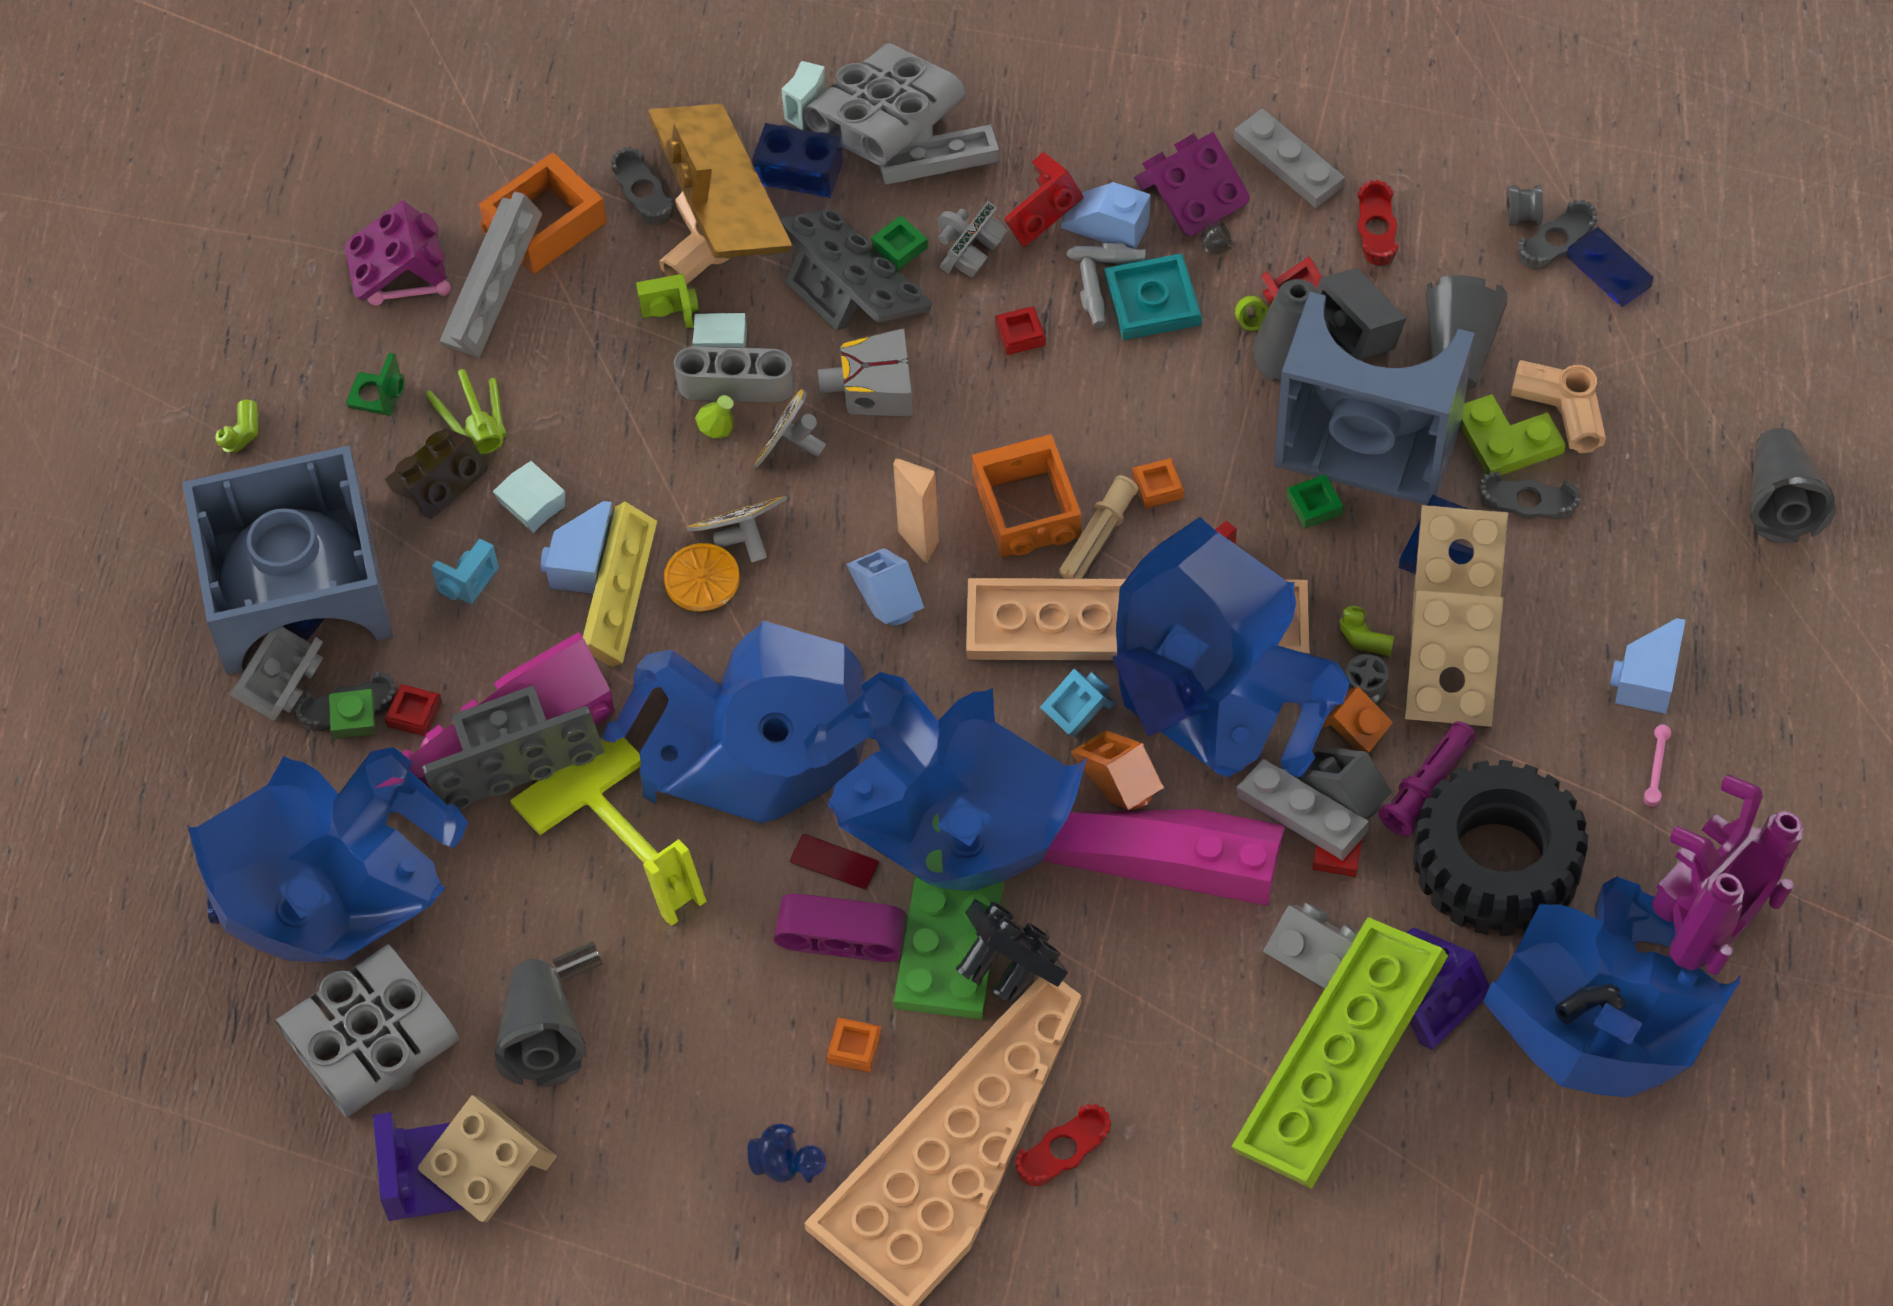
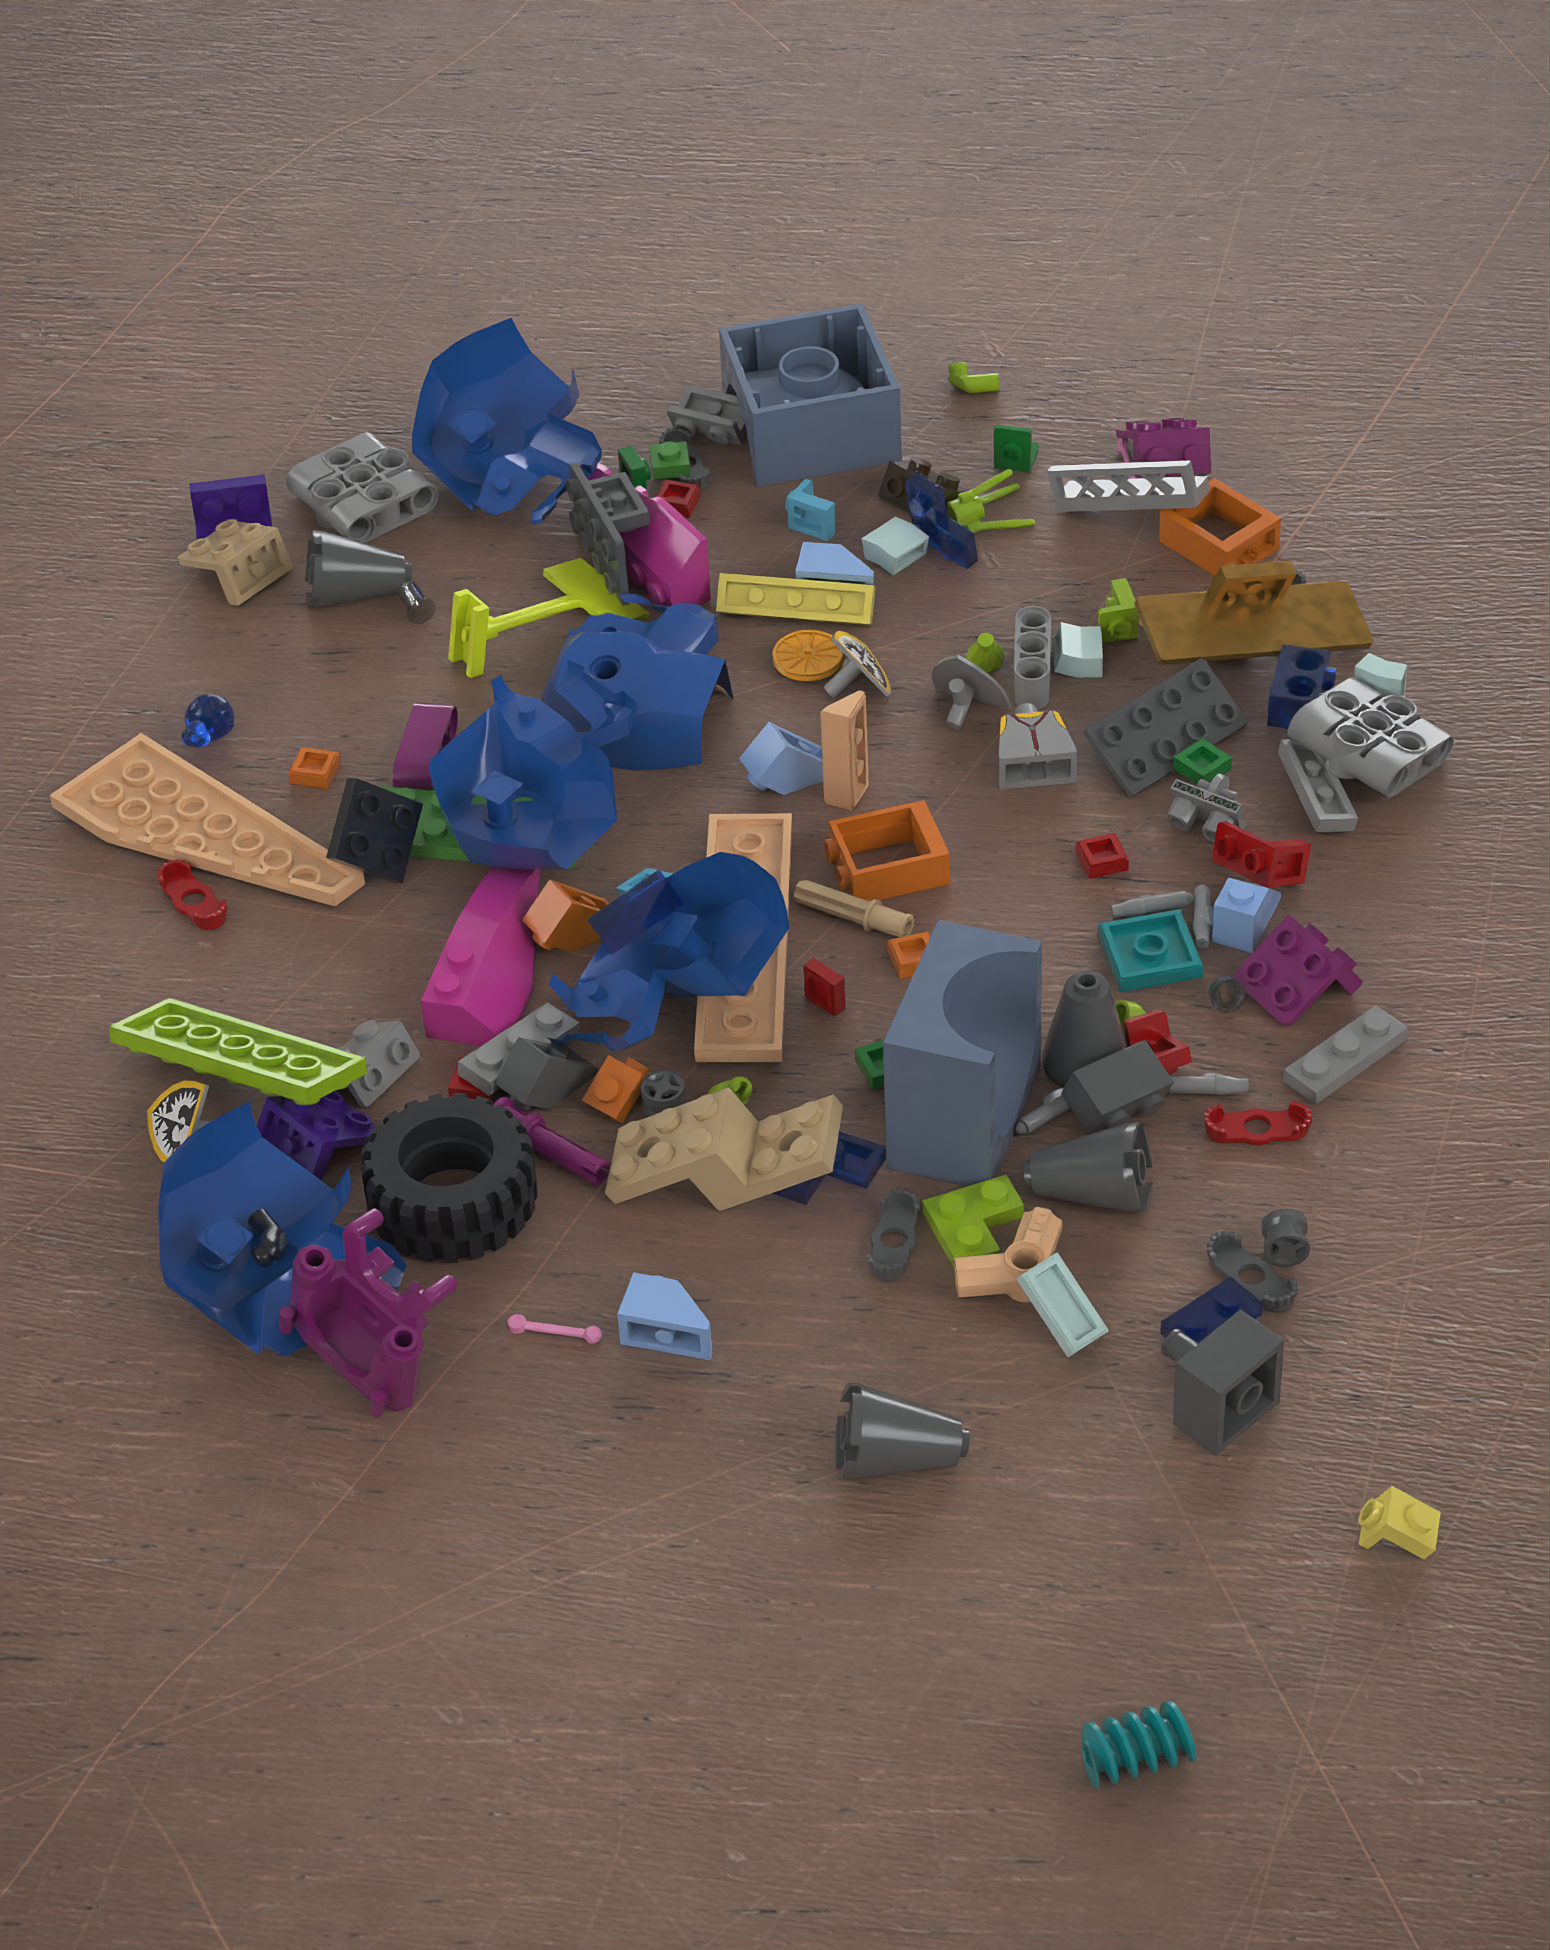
camera: 90 degrees right, 15 degrees down
none -> shield [147,1080,209,1162]
none -> green plate [618,445,651,489]
none -> clear blue plate [905,472,978,569]
none -> light aqua tile [1016,1252,1109,1357]
none -> dark grey brick [1161,1310,1284,1455]
none -> light grey piece [1169,1073,1249,1095]
none -> light yellow bracket [1358,1486,1441,1559]

